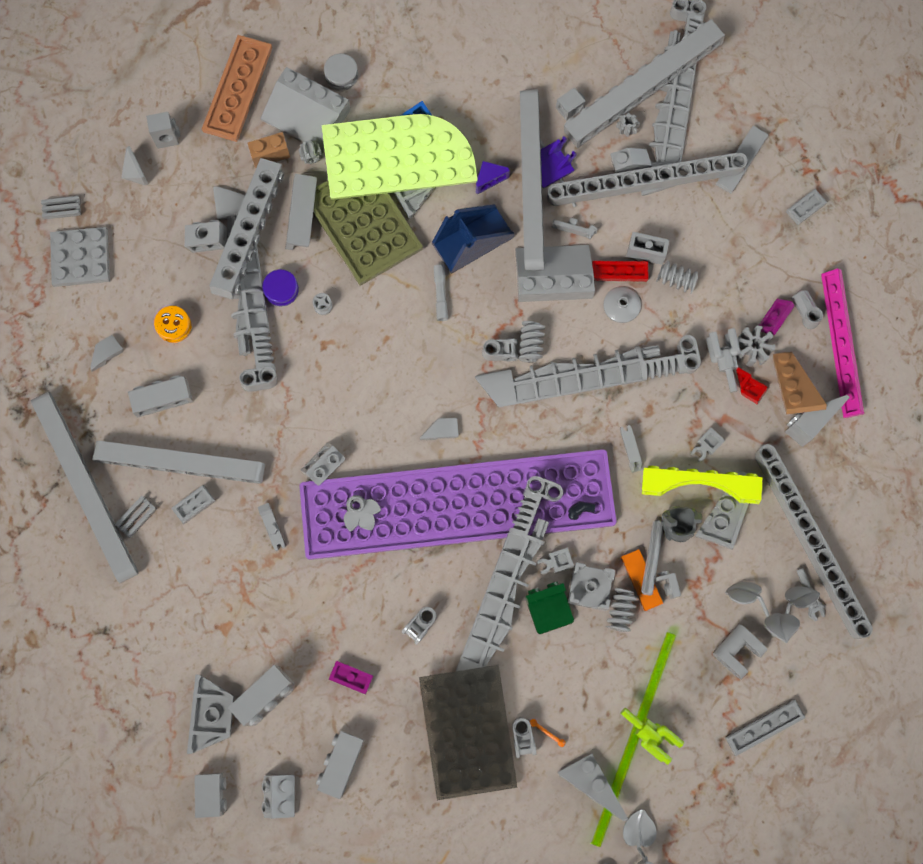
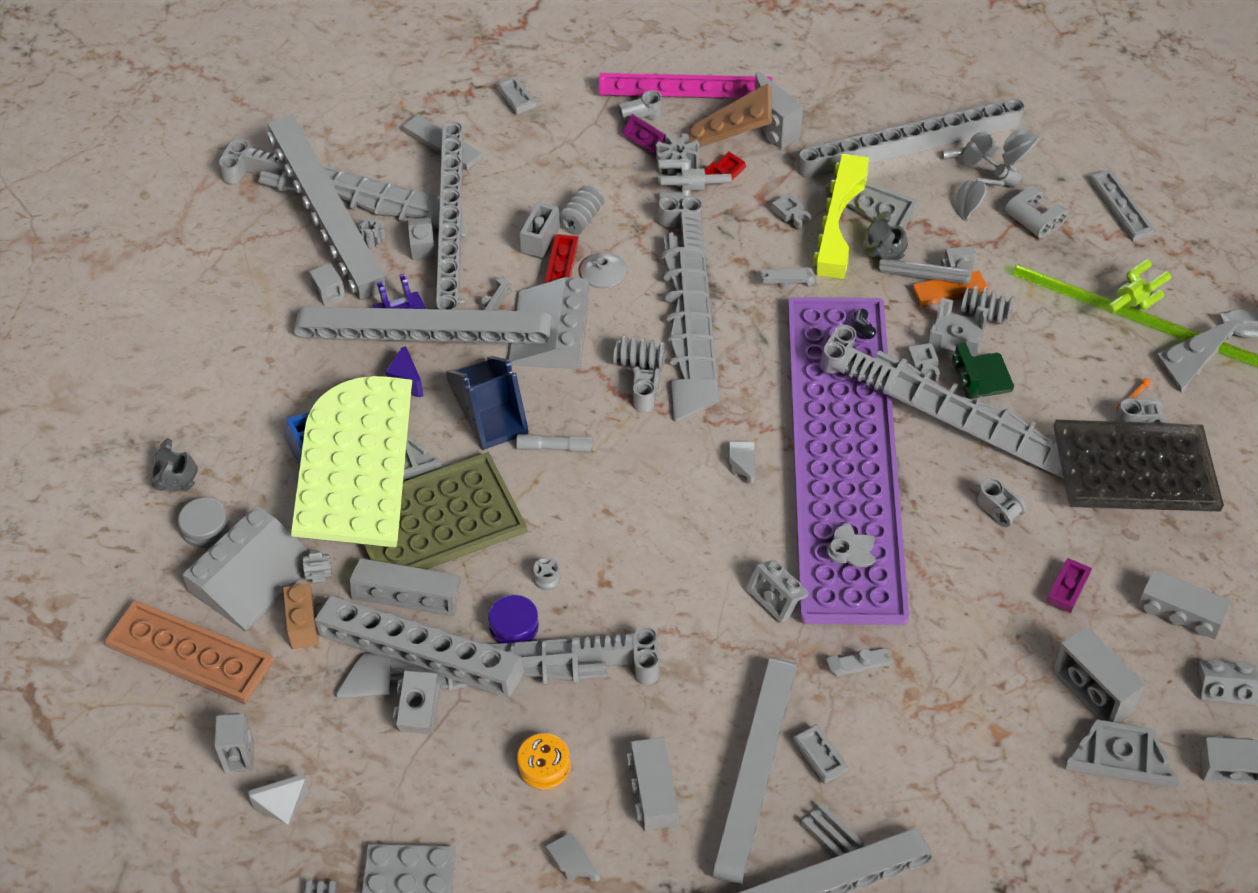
camera: 80 degrees left, 25 degrees down
none -> dark grey helmet [151,438,198,492]

